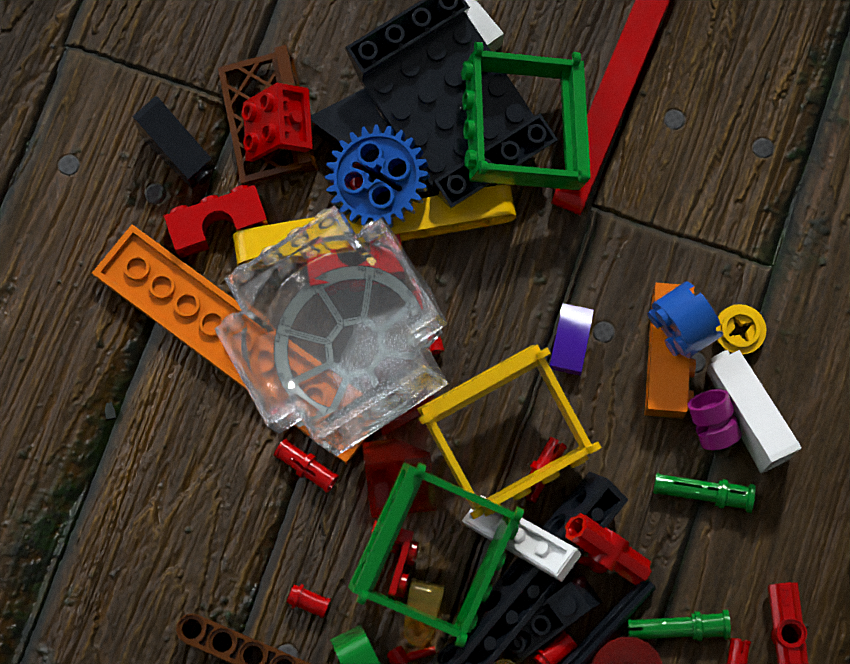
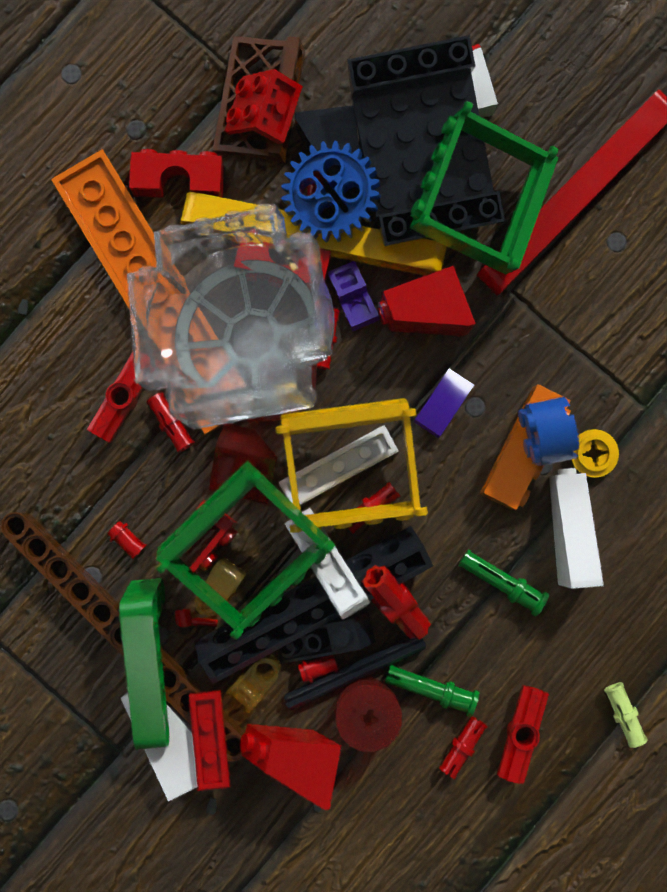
camera: 15 degrees right, 10 degrees up
black slope [132,96,215,189] -> none
magenta wheel [688,389,742,450] -> none
none -> red piece [87,351,157,443]
none -> white tile [278,425,399,505]
none -> dark purple slope [327,261,380,332]
none -> red slope [377,266,476,336]

